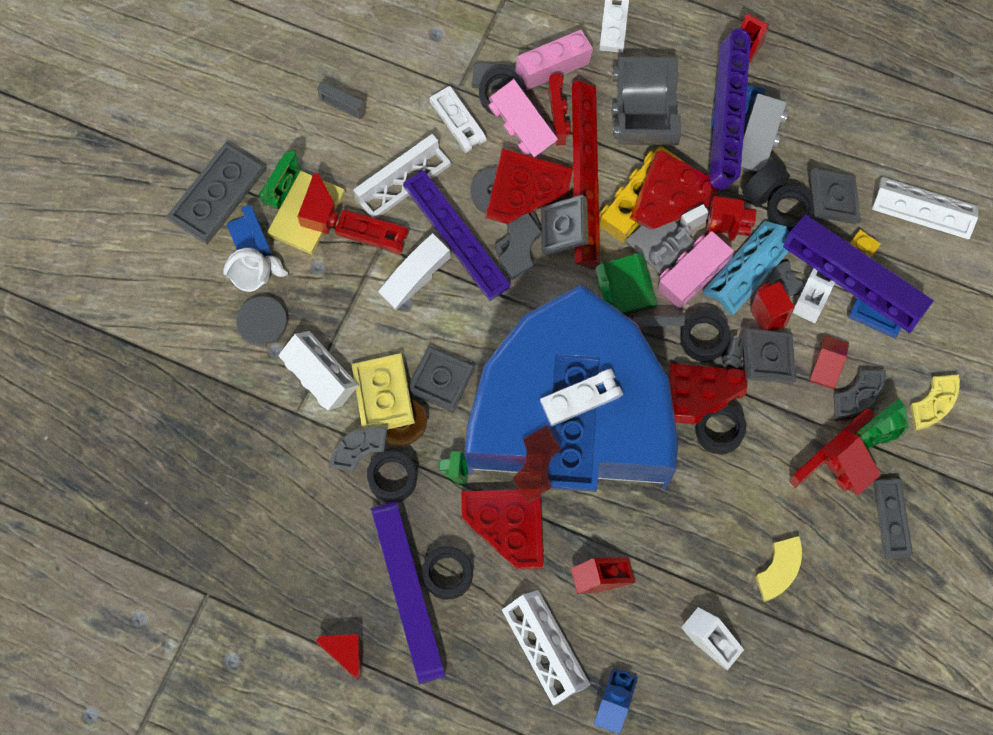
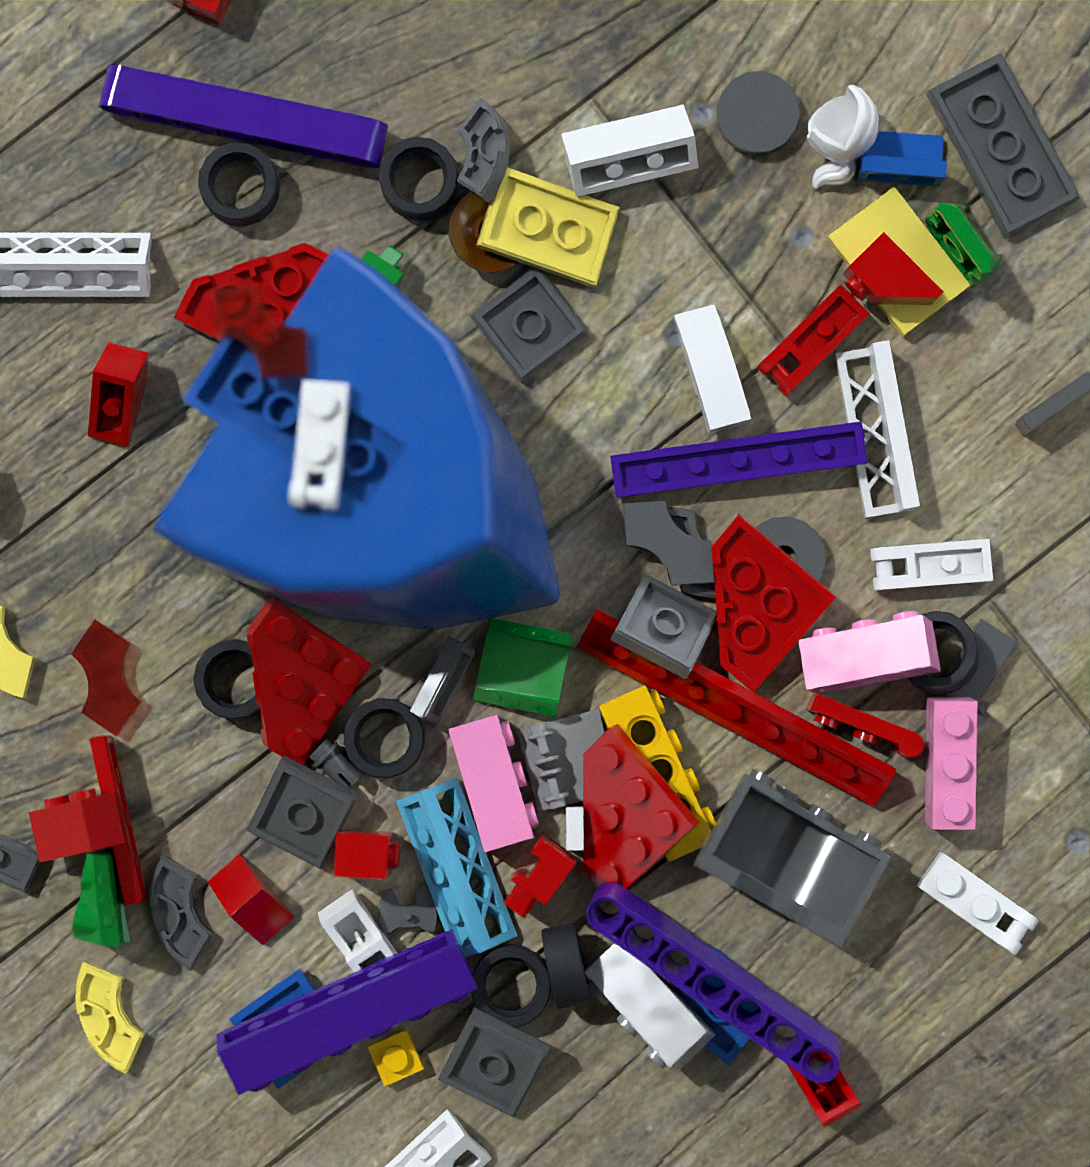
camera: 115 degrees right, 15 degrees up
none -> clear red tile [71,619,142,736]

